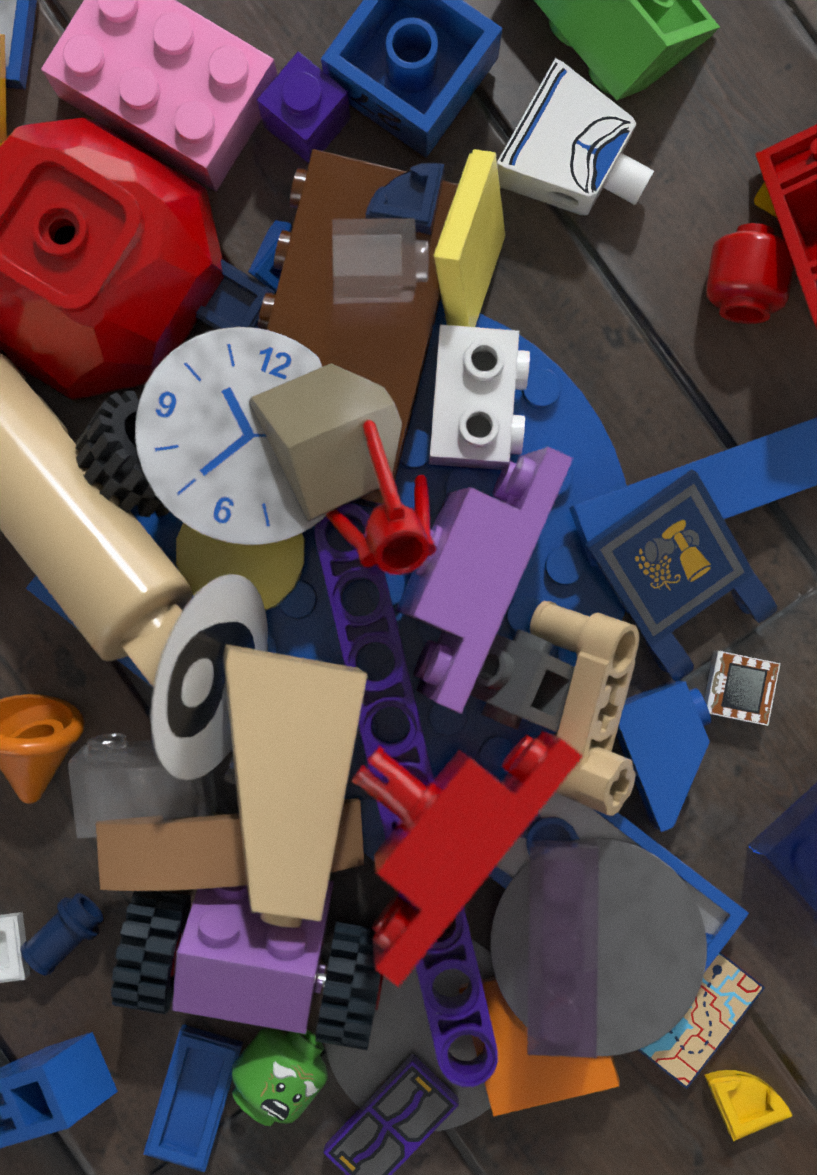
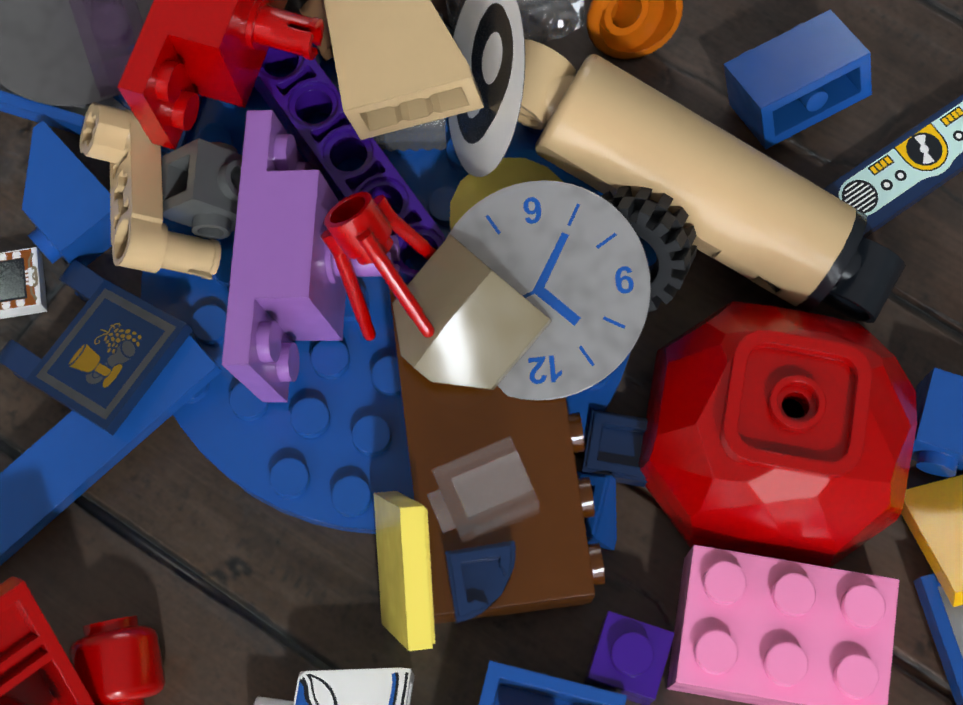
camera: 160 degrees right, 15 degrees down
white brick [429,325,530,470] -> none

